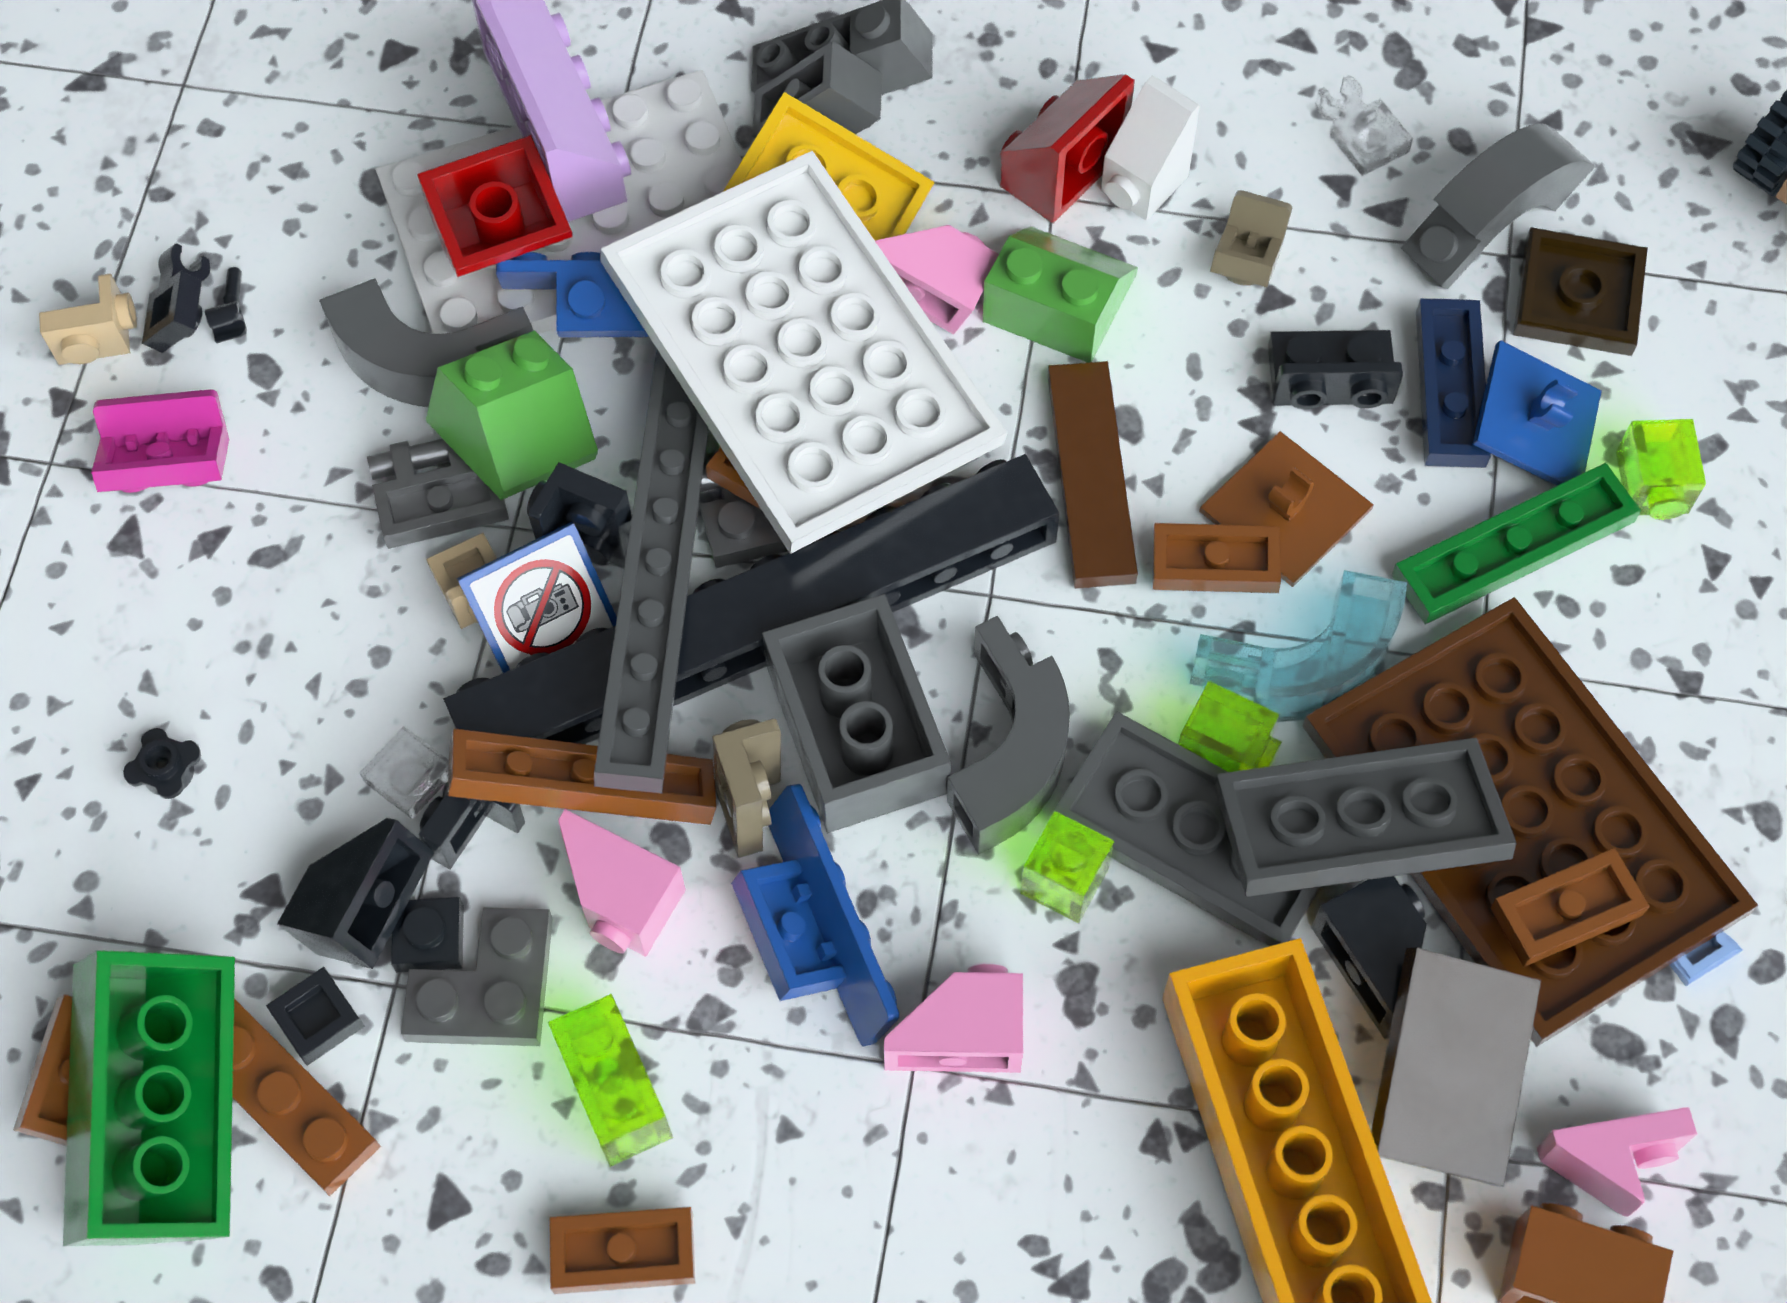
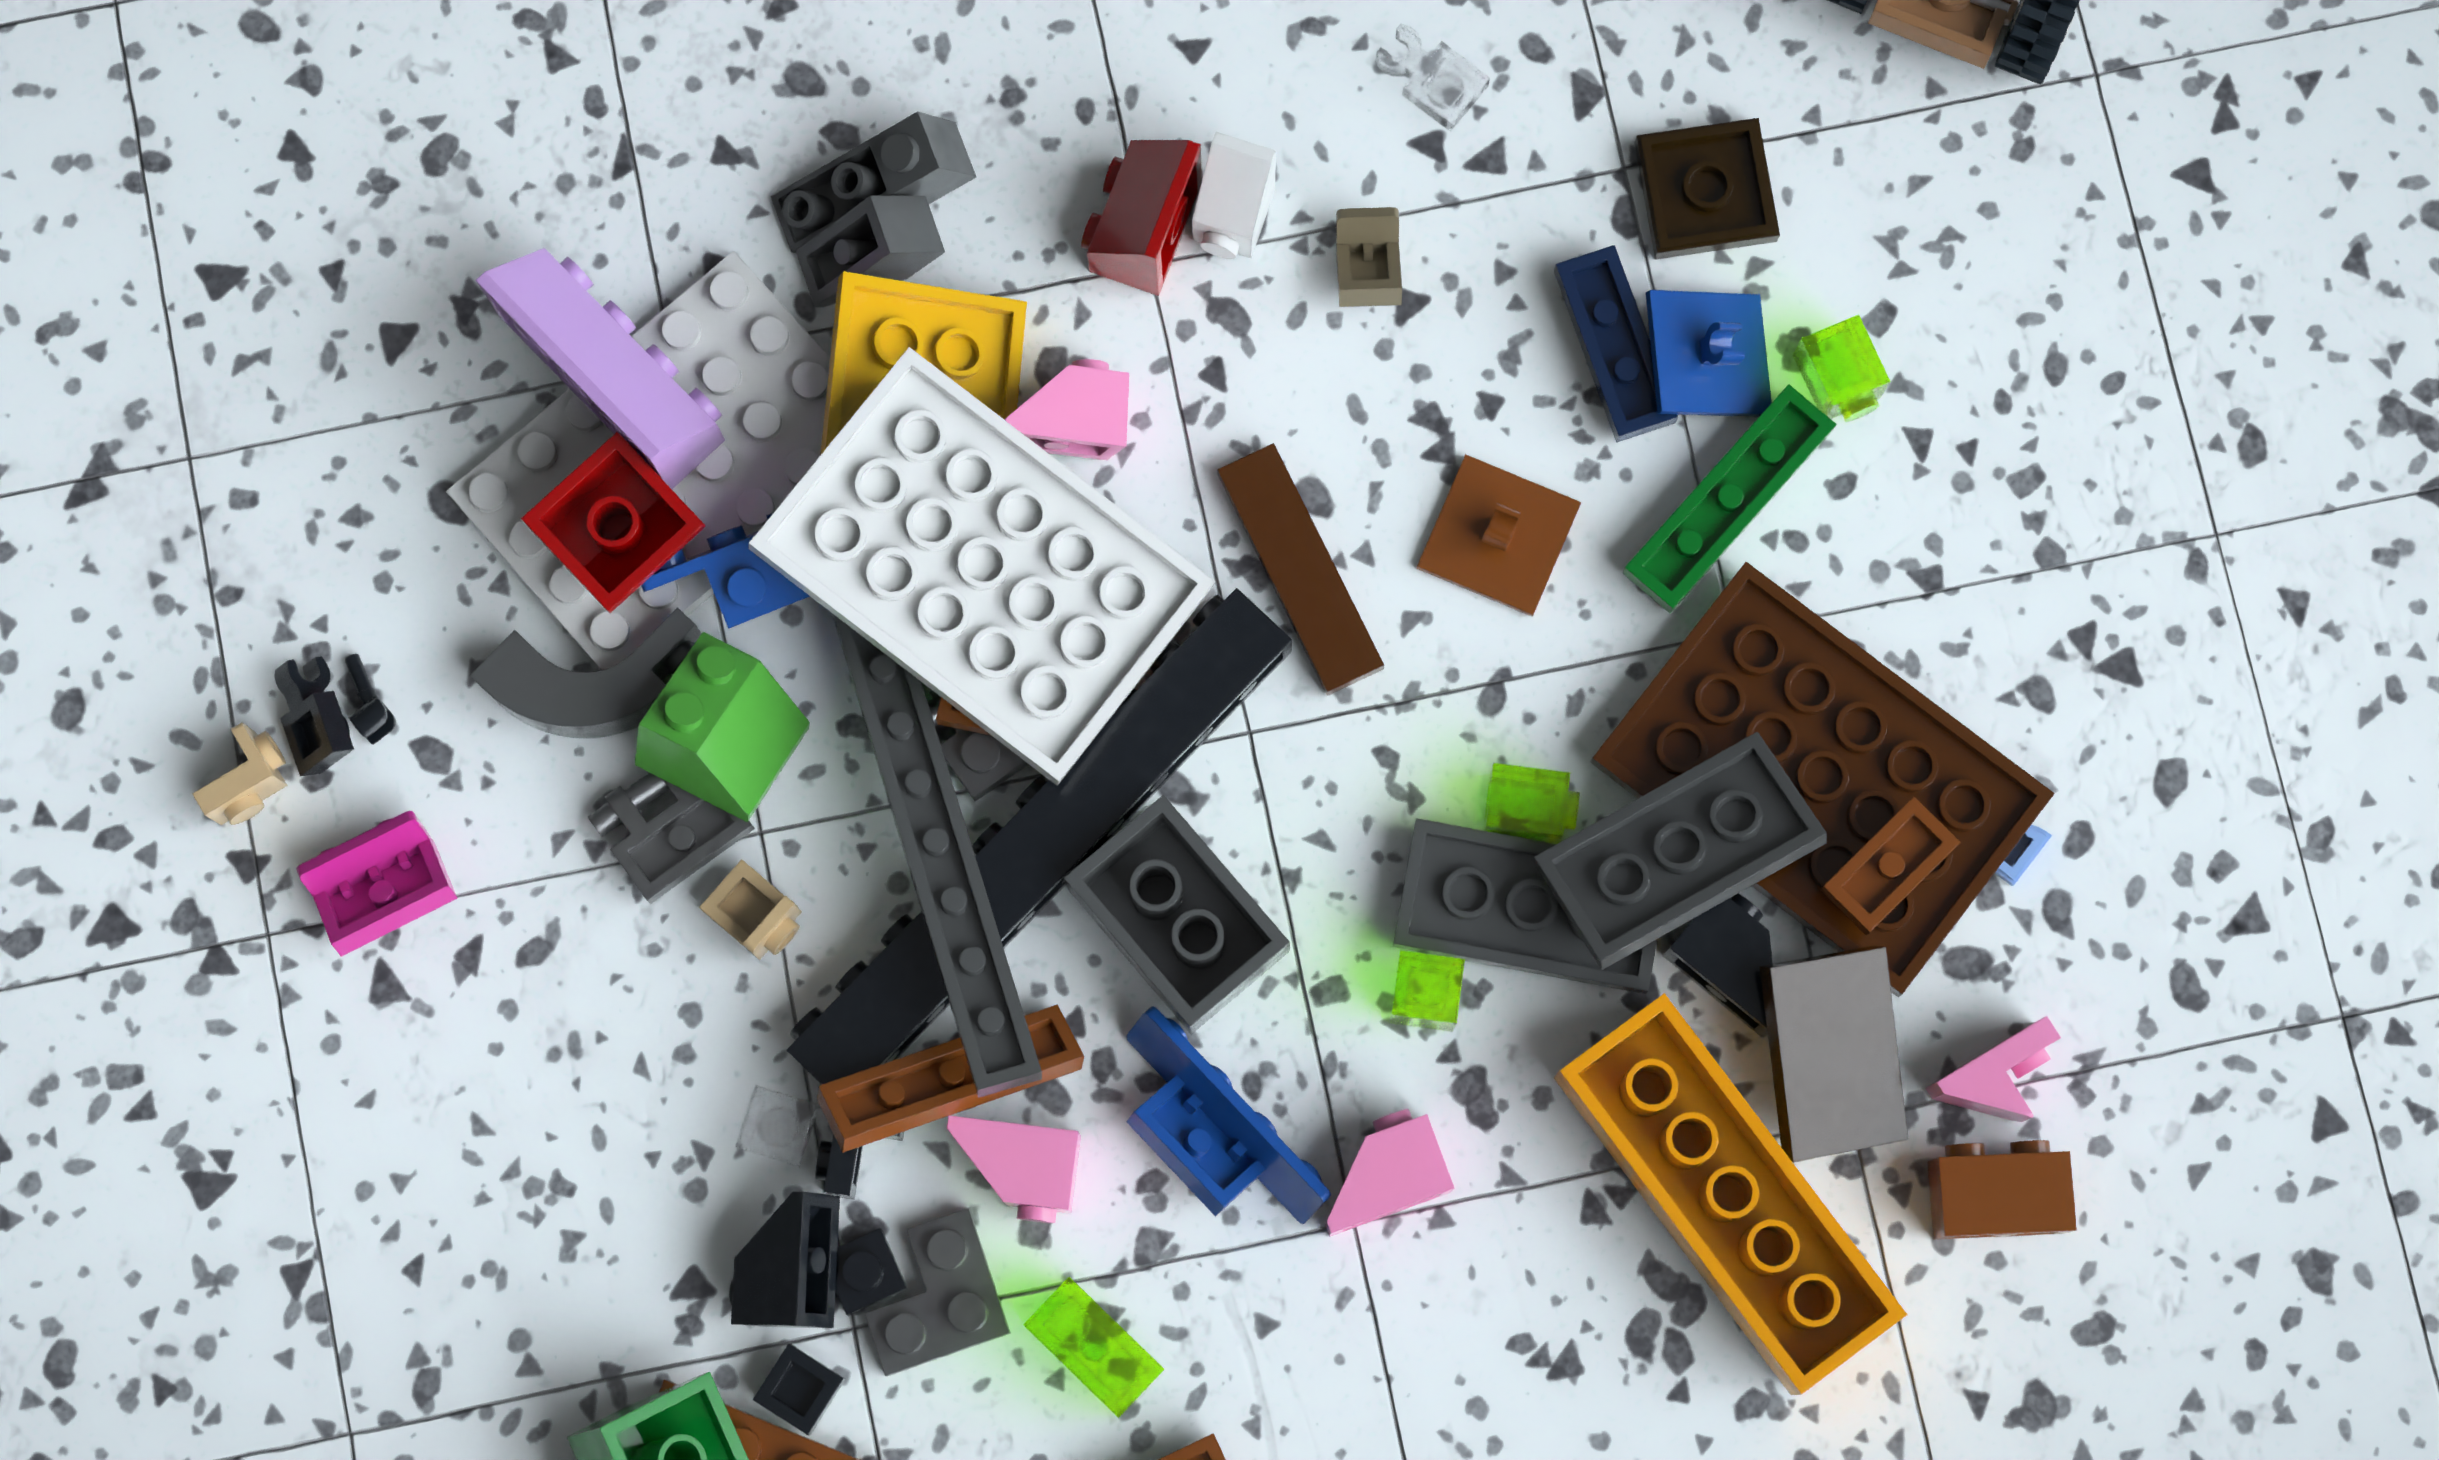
camera: 20 degrees left, 15 degrees up
black plate [123,728,201,799] -> none
piece [456,522,617,673] -> none
black bracket [527,462,632,569] -> none
dark tan bracket [712,719,781,858] -> none
dark grey arch [947,615,1070,855] -> none
bright green slope [982,226,1138,362] -> none
dark orange plate [1153,523,1281,593] -> none
clear light blue arch [1189,570,1407,722] -> none
black bracket [1268,330,1403,409] -> none
dark grey arch [1401,124,1596,289] -> none

